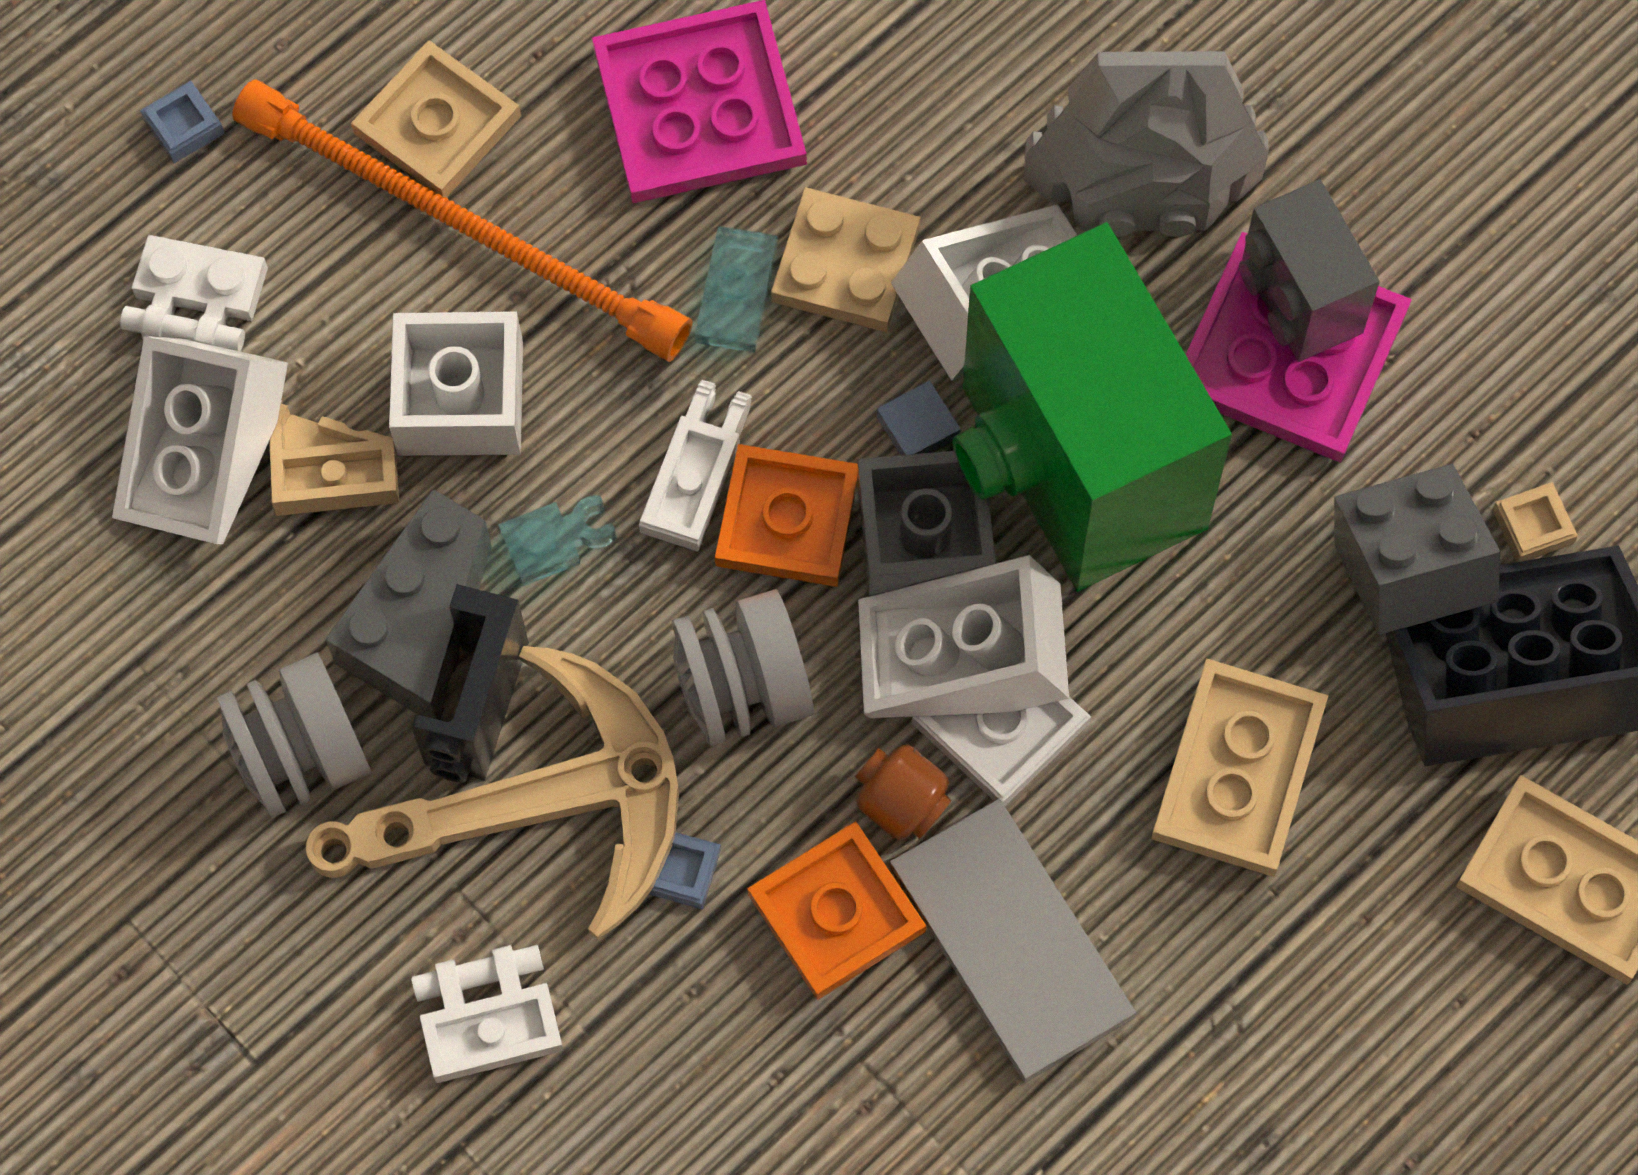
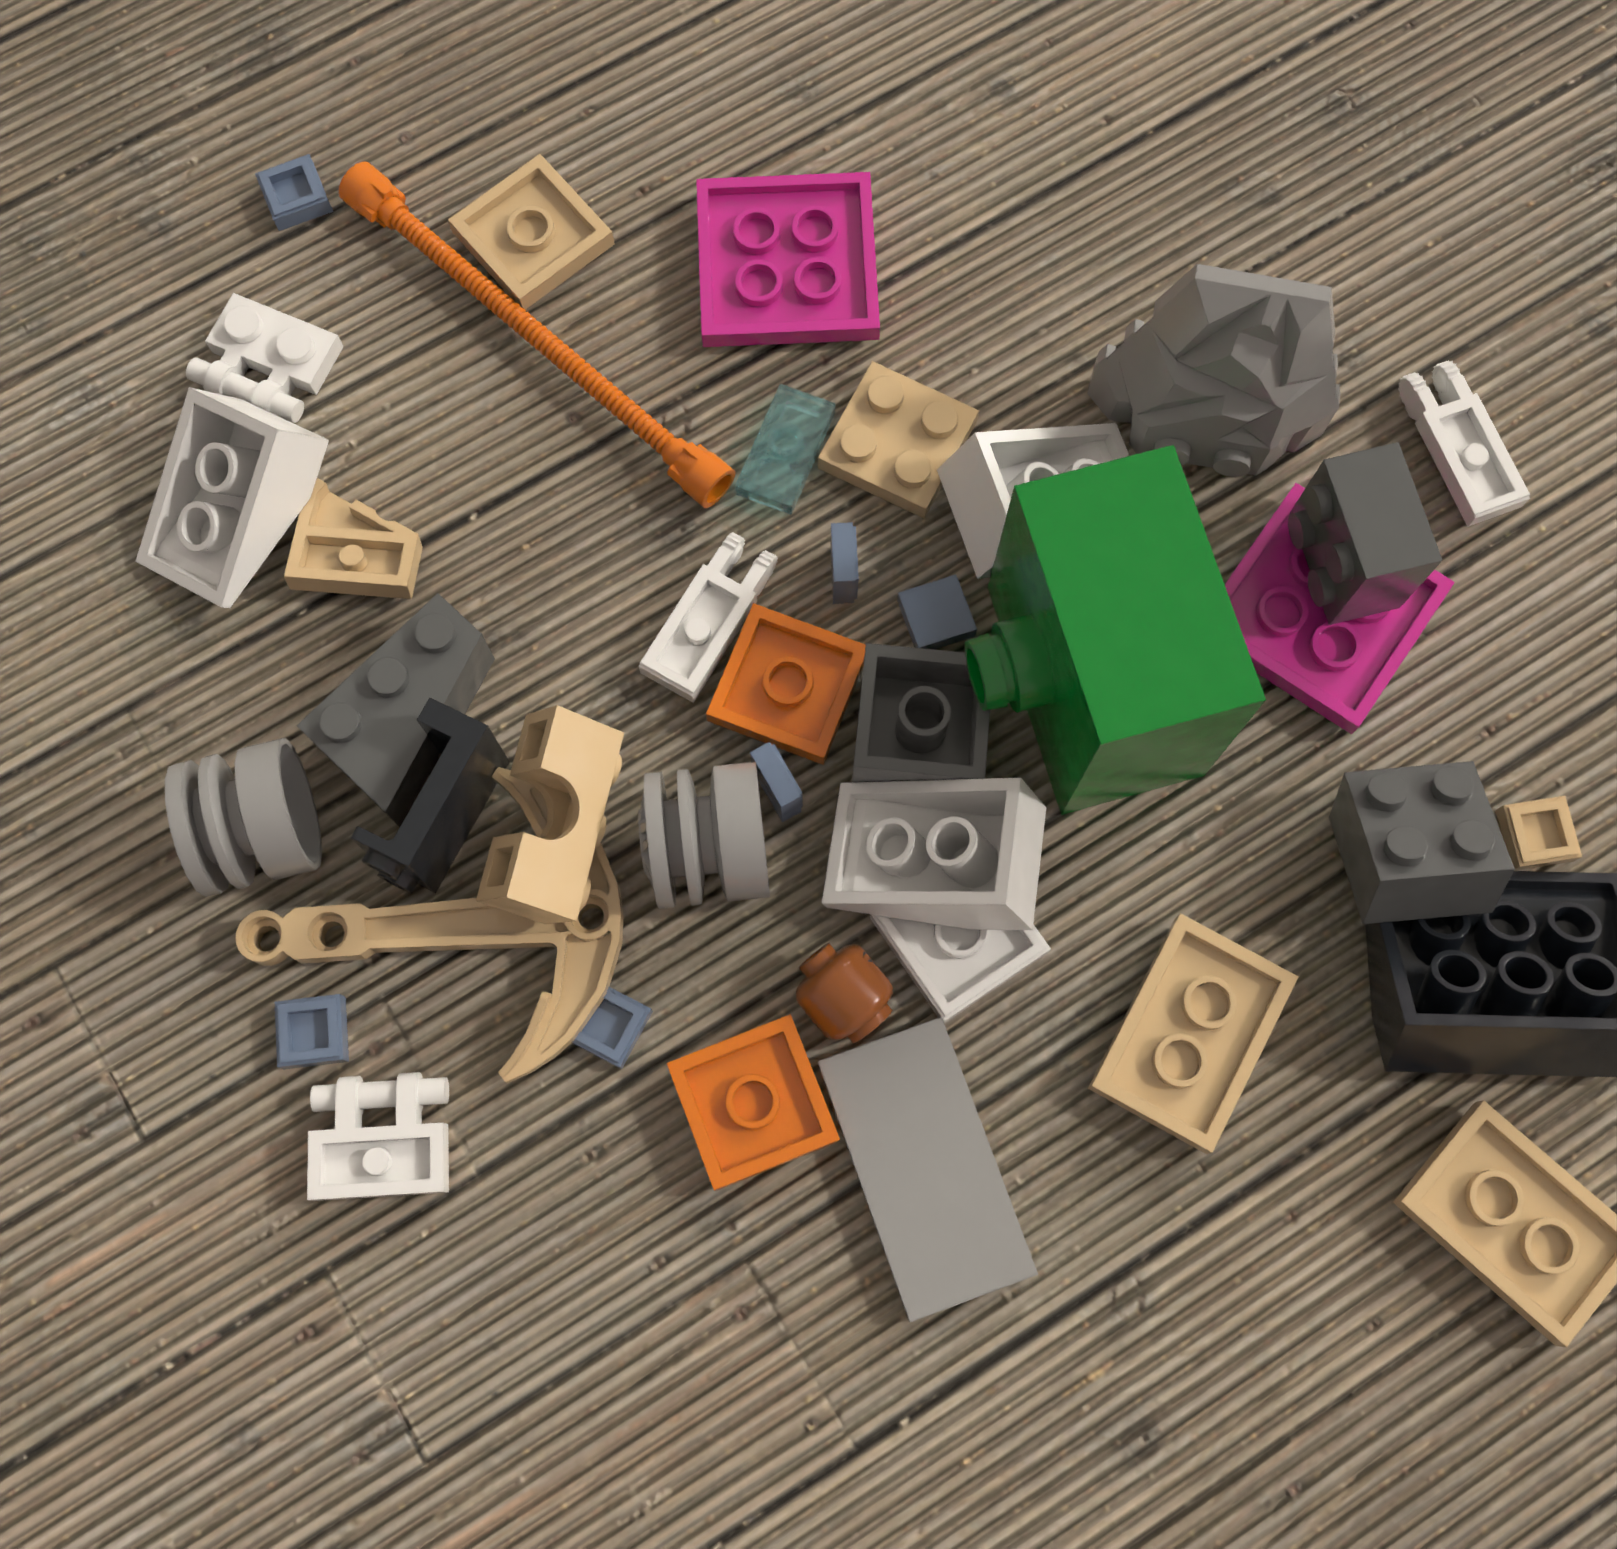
camera: 10 degrees right, 5 degrees up
white brick [389,312,523,456] -> none
clear light blue plate [498,495,616,586] -> none
none -> sand blue tile [274,994,349,1070]
none -> tan arch [476,705,624,924]
none -> sand blue tile [750,742,803,822]
none -> sand blue tile [830,522,859,604]
none -> white hinge [1398,360,1530,527]

